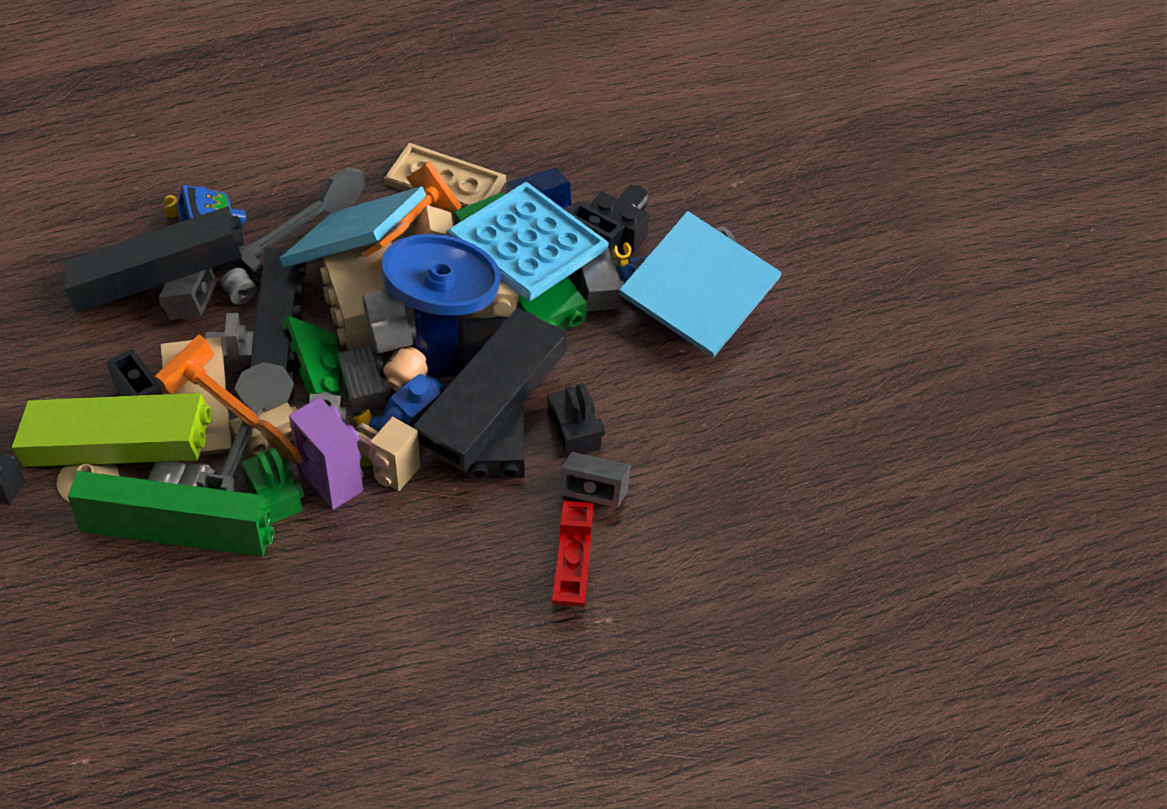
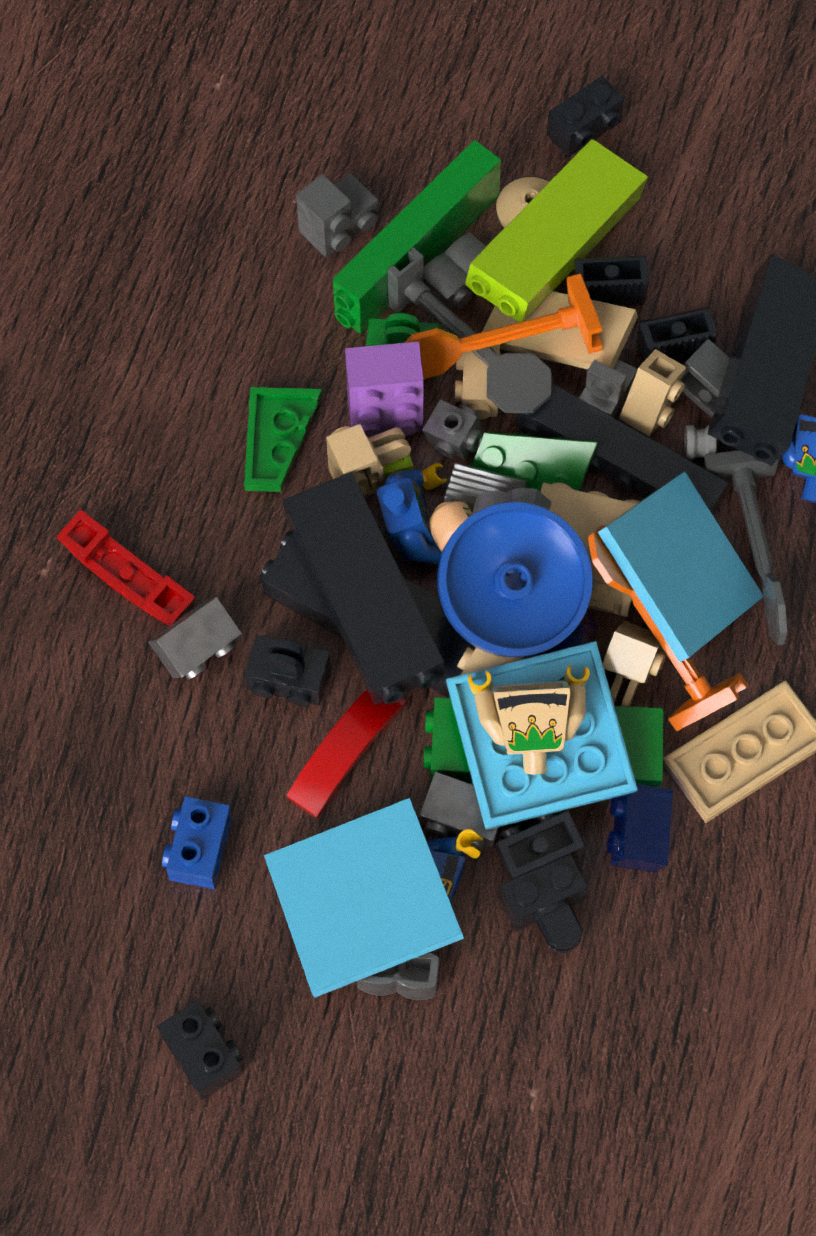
camera: 125 degrees right, 15 degrees up
none -> black brick [157,1000,244,1101]
none -> blue brick [162,797,232,890]
none -> green wing [244,387,323,492]
none -> red slope [286,689,407,819]
none -> dark grey brick [296,173,379,258]
none -> tan torso [468,665,590,774]
none -> tan brick [619,349,686,437]
none -> black brick [636,307,717,363]

